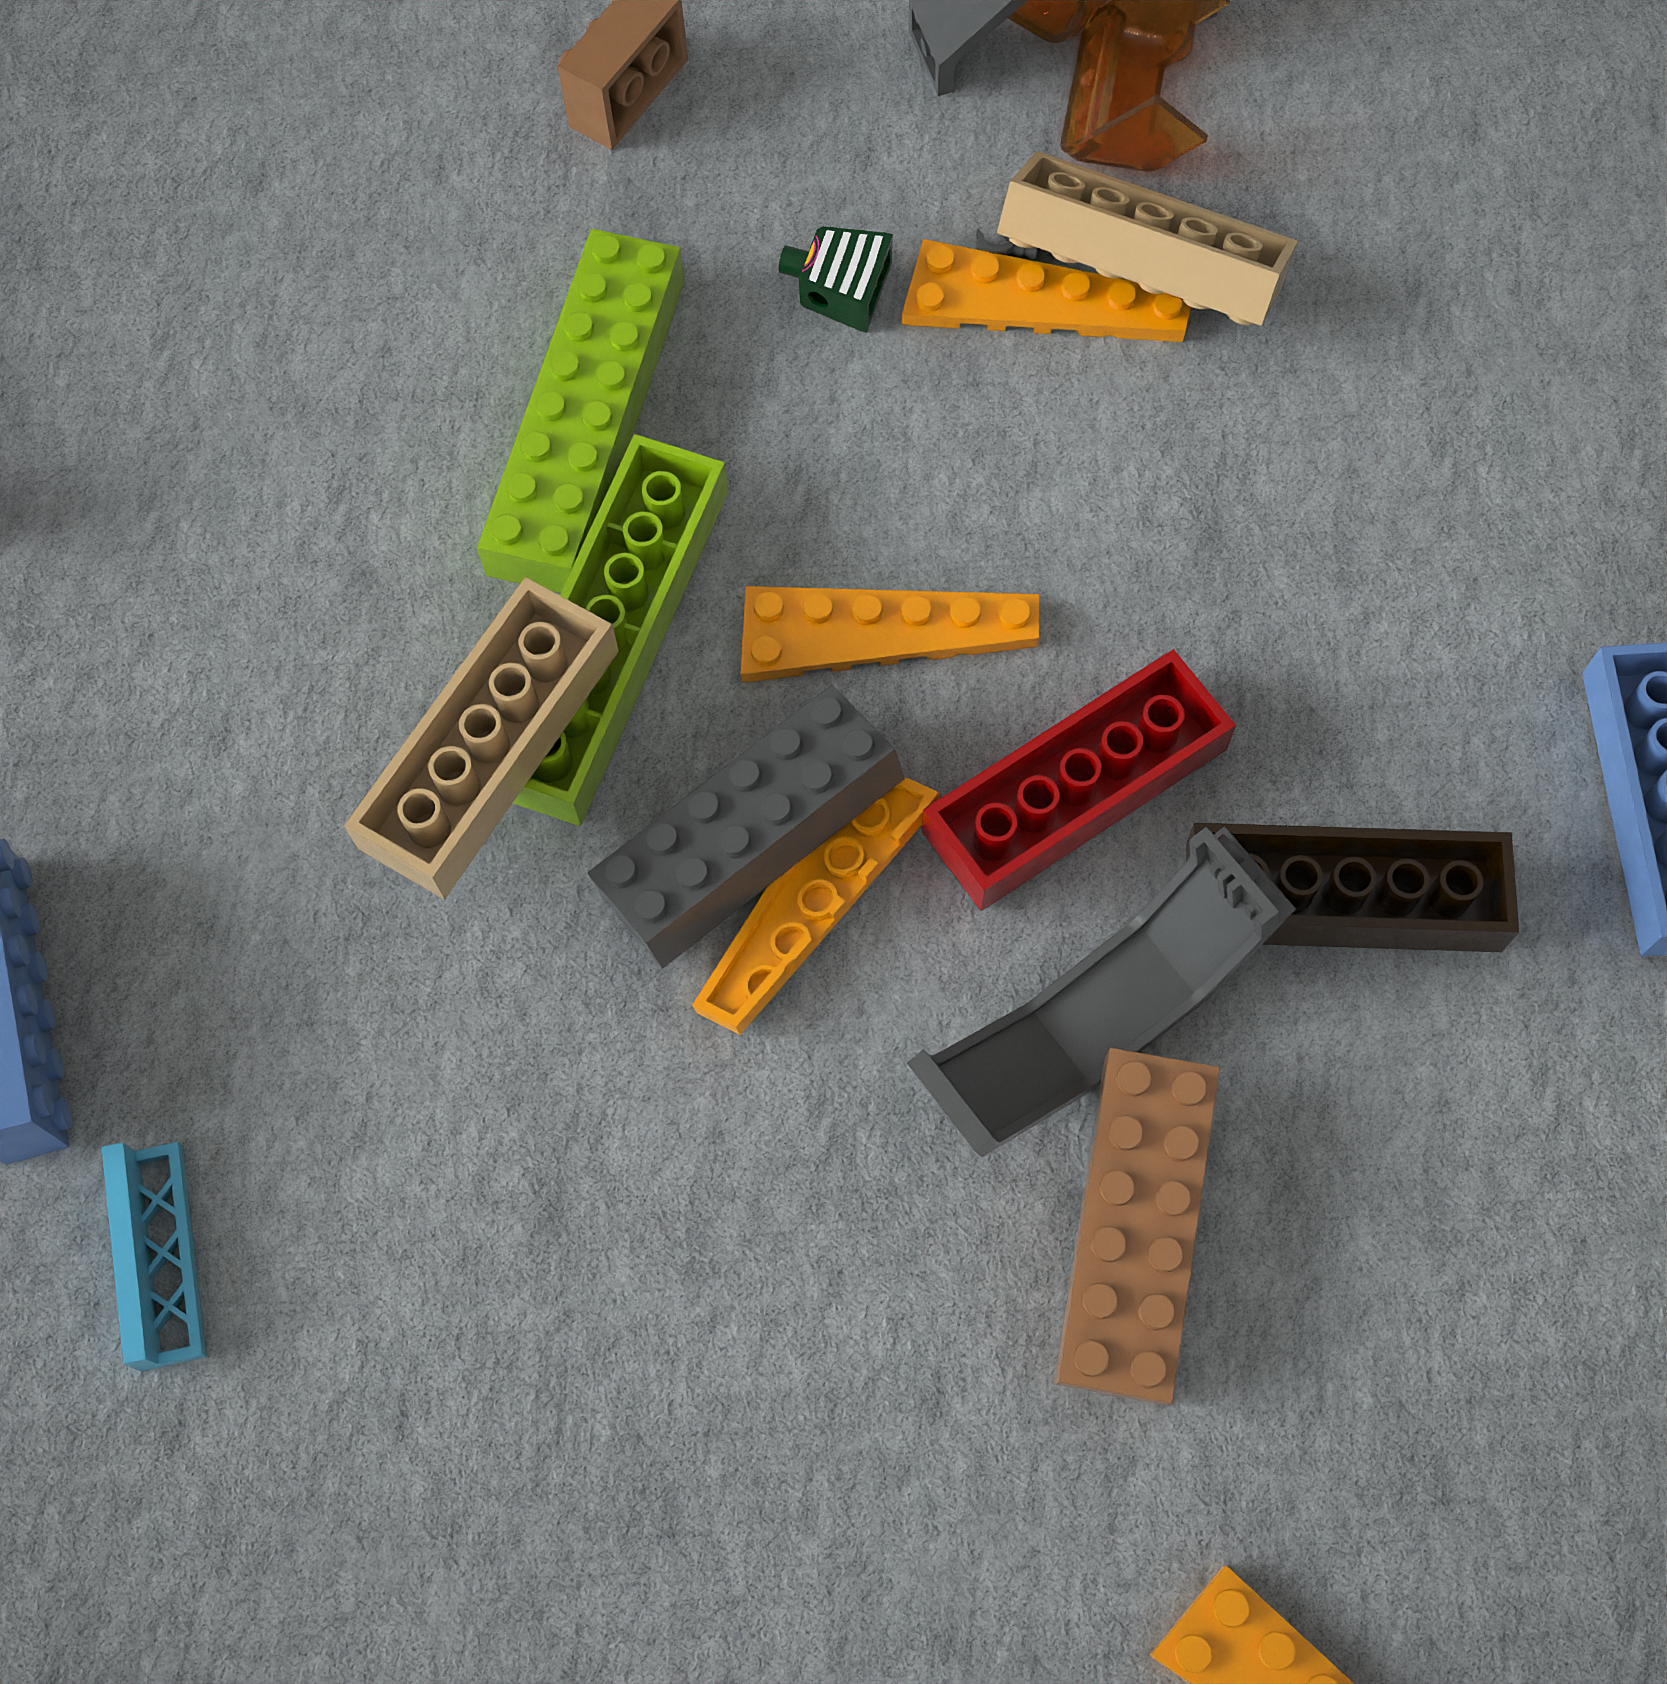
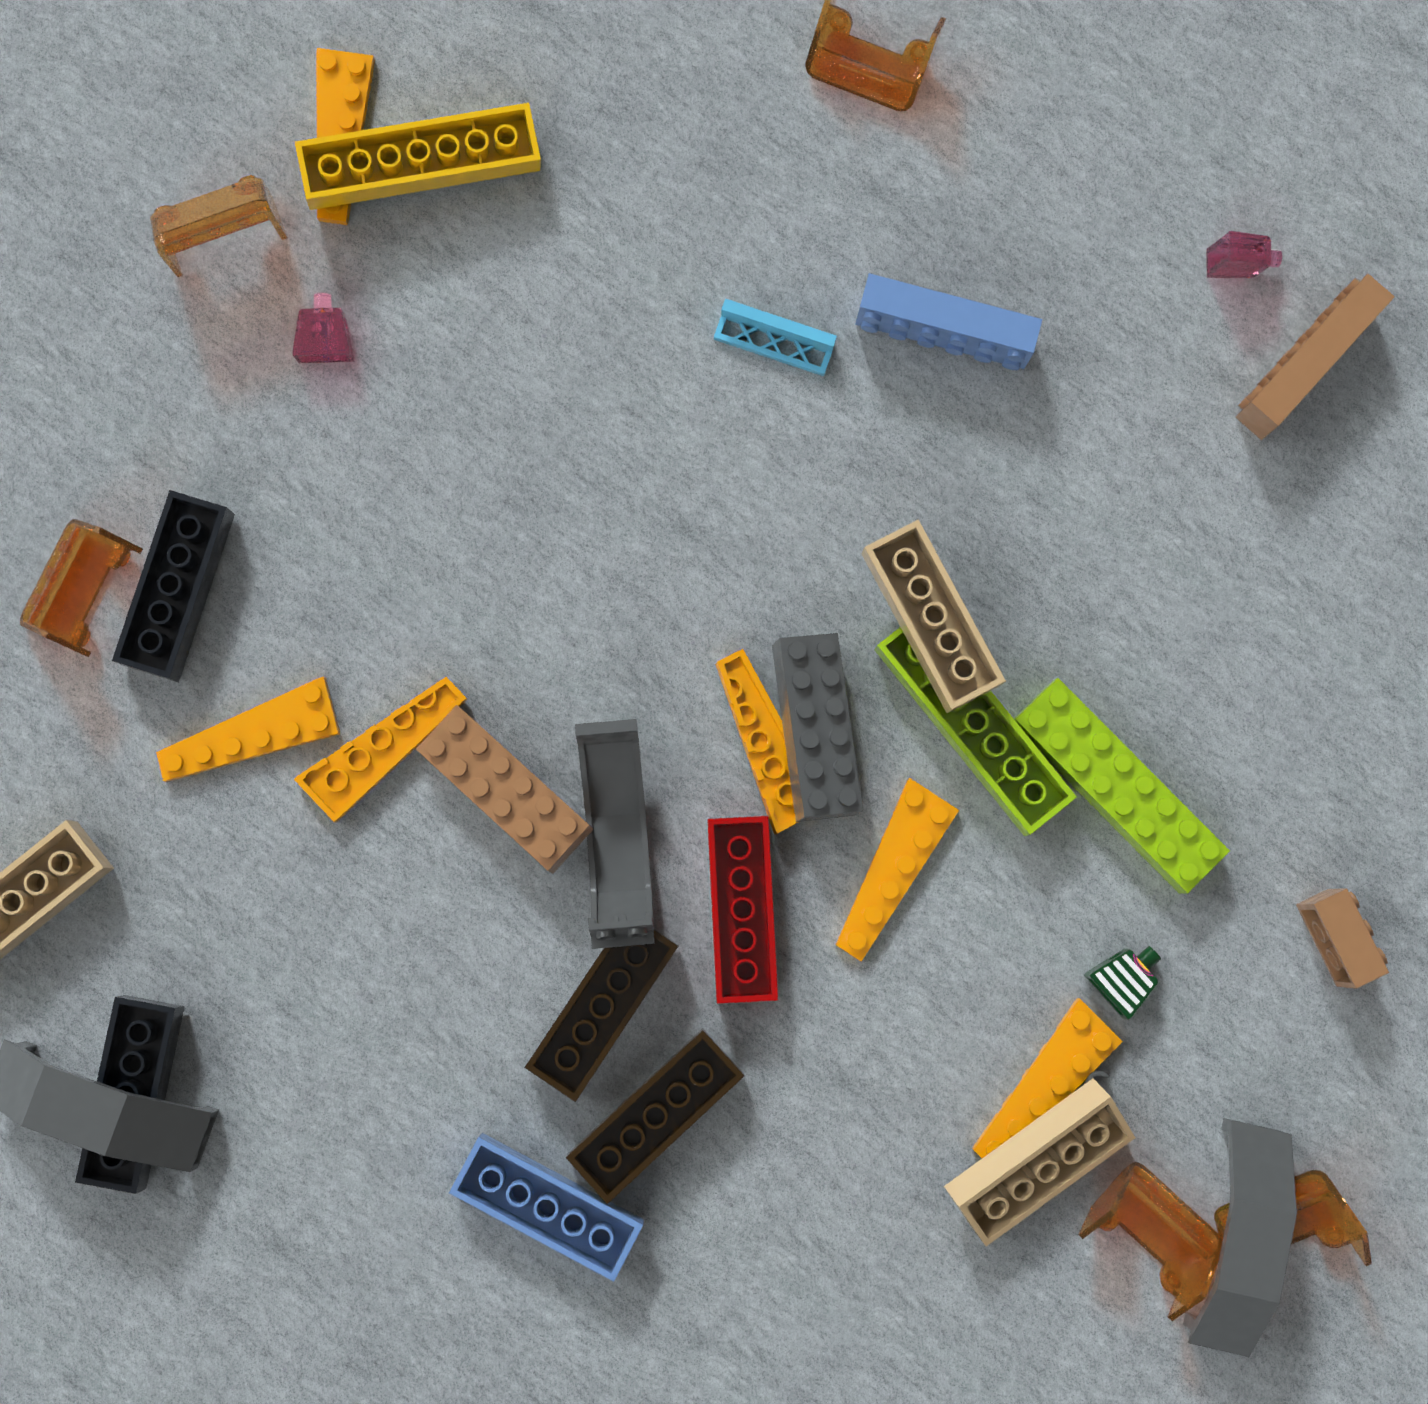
camera: 115 degrees right, 15 degrees up
none -> light orange wing [294,677,468,823]
none -> dark brown brick [565,1028,745,1204]

